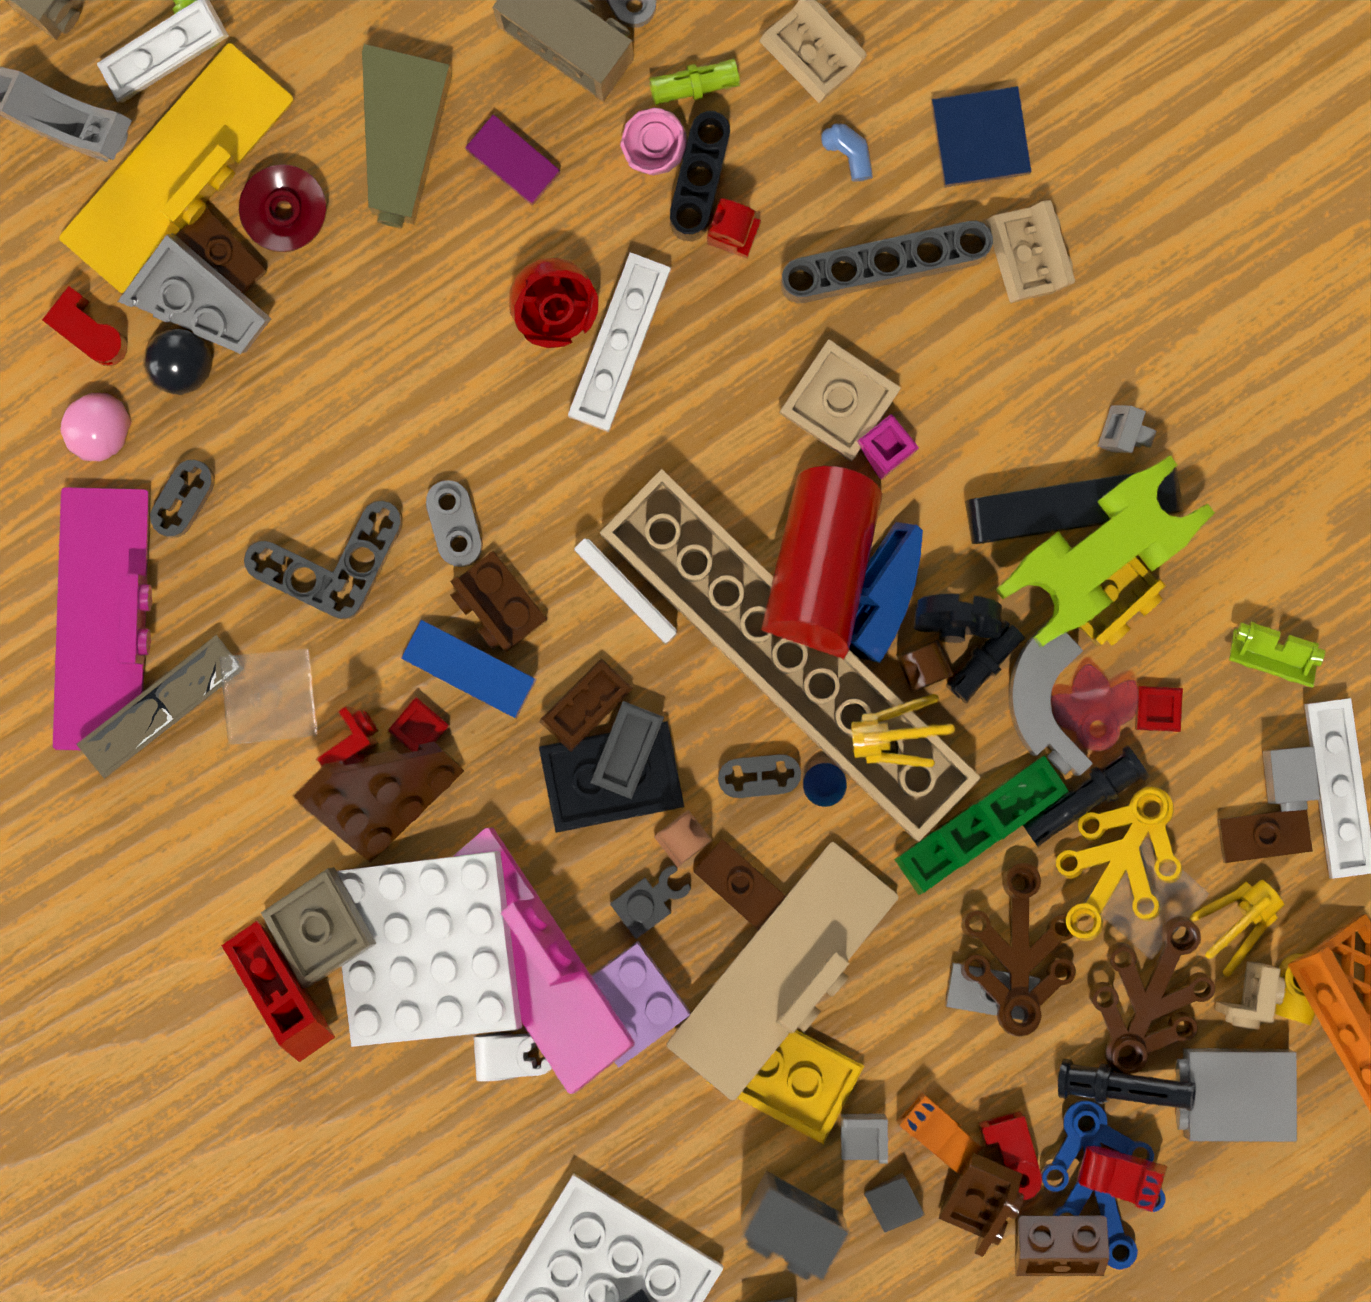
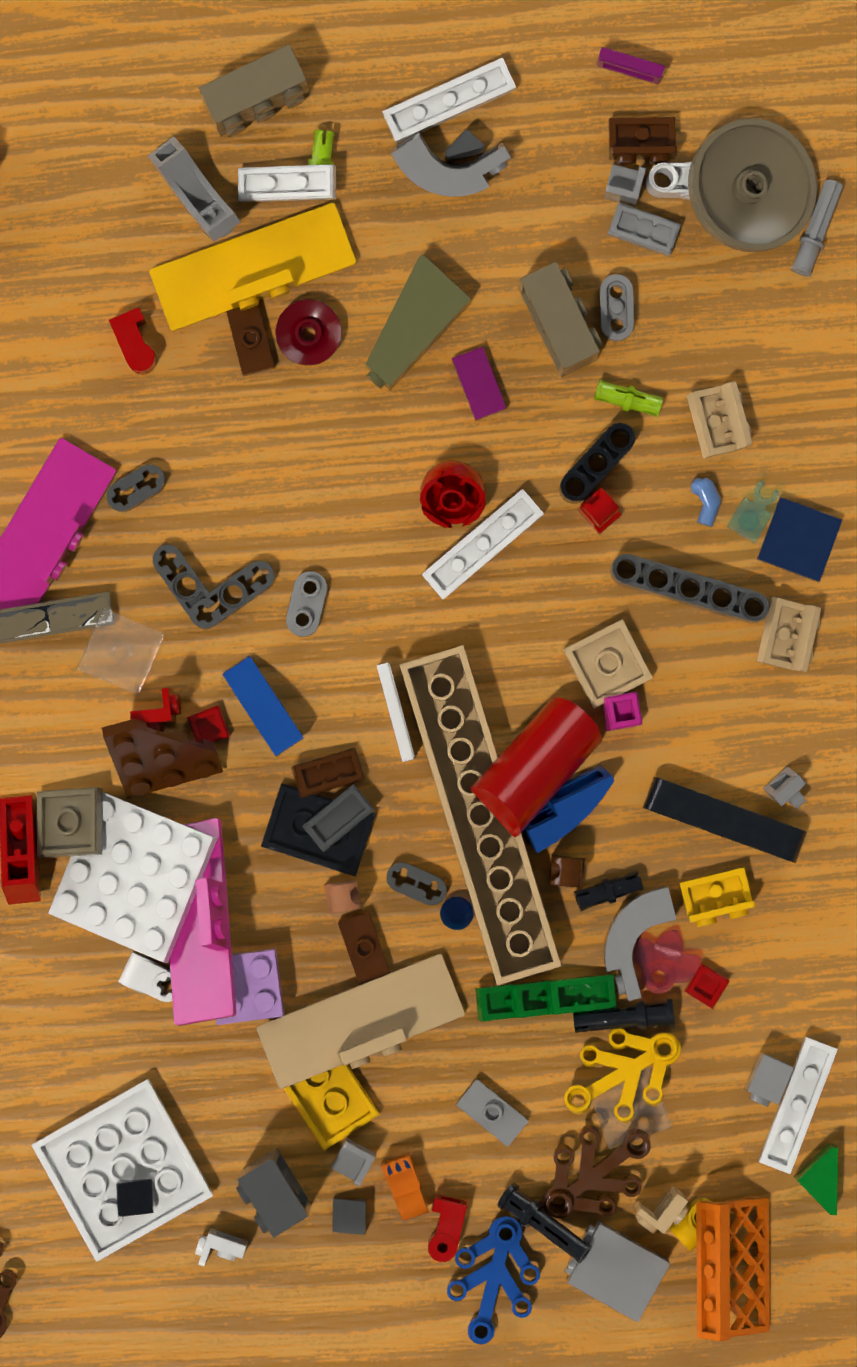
camera: 30 degrees right, 0 degrees up
bright pink hair [61,393,131,461] -> none
light grey wing [117,233,272,354] -> none
black hair [143,329,212,395] -> none
reddish brown bracket [450,551,547,652] -> none
dark grey plate [610,865,691,939] -> none
bright pink hair [620,107,687,176] -> none
yellow plant [851,694,955,767] -> none
black plate [914,594,1002,643] -> none
reddish brown bracket [938,1153,1024,1257] -> none
reddish brown plant [961,863,1076,1037] -> none
lime piece [995,456,1215,647] -> none
reddish brown bracket [1015,1216,1110,1276] -> none
red leg [1077,1146,1168,1212] -> none
yellow plant [1190,879,1284,977] -> none
reddish brown plate [1217,809,1313,863] -> none
lime hinge [1229,621,1325,688] -> none
none -> clear light blue plate [726,481,779,544]

